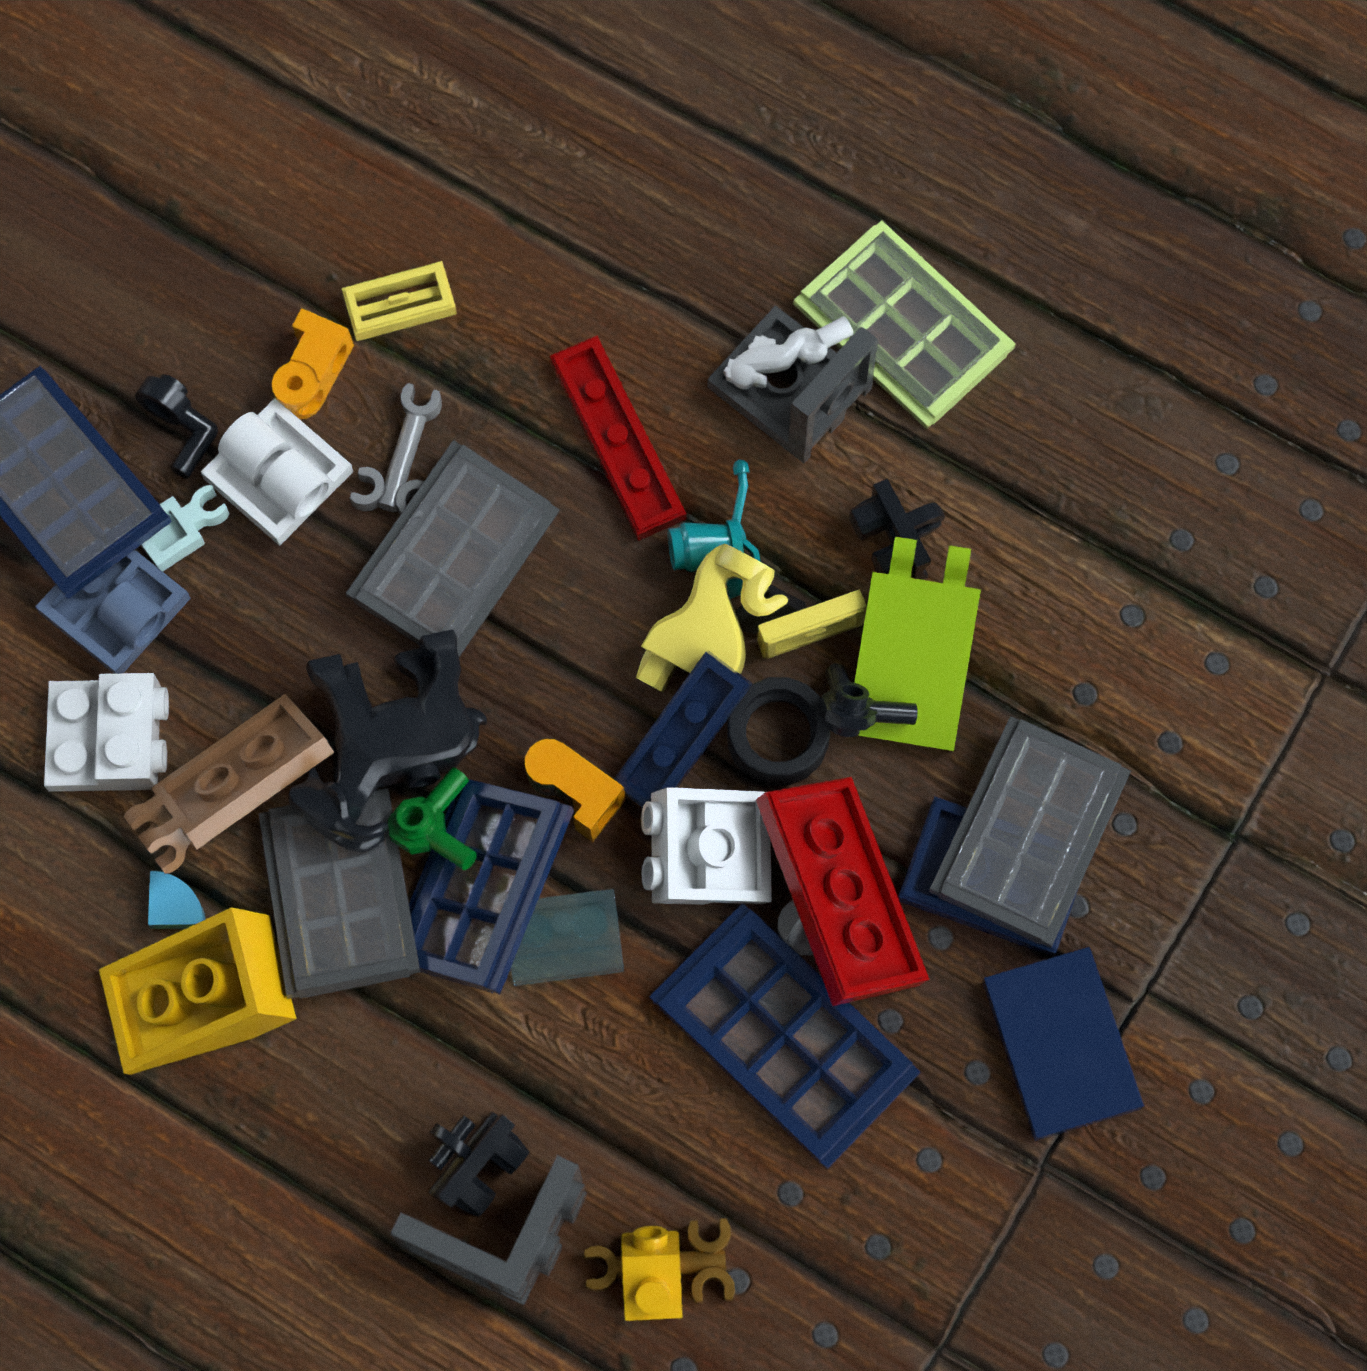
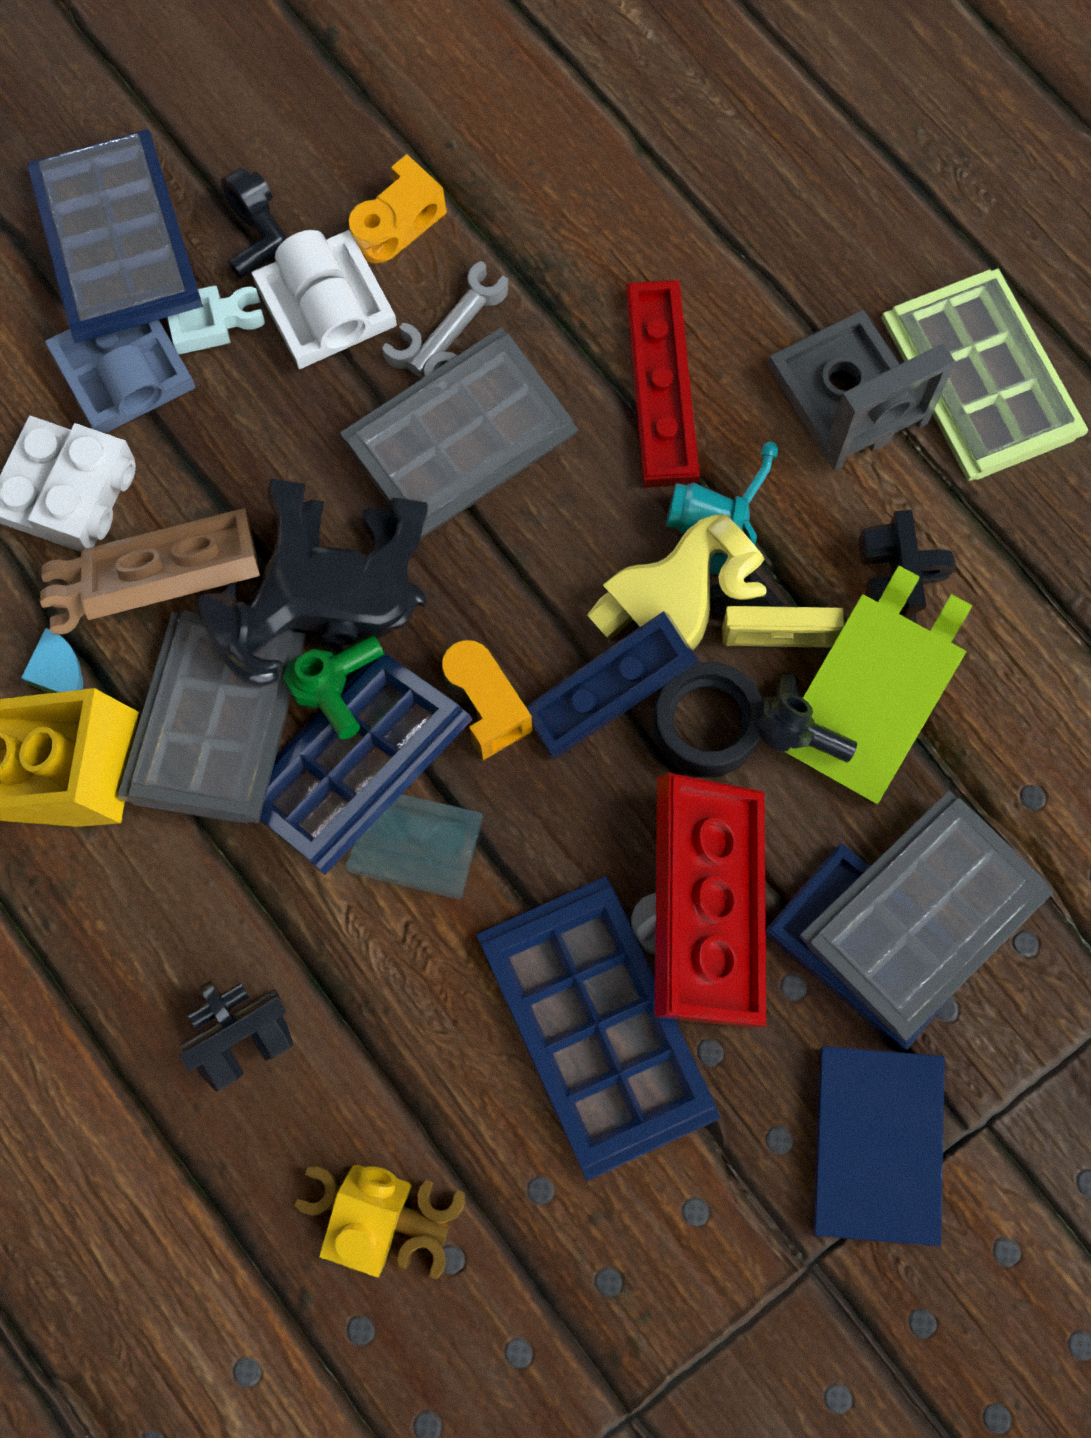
camera: 20 degrees right, 0 degrees up
light yellow tile [341,261,457,341] -> none
dark grey bracket [391,1155,587,1306] -> none
white plate [641,787,772,905] -> none
white animal [723,316,853,389] -> none

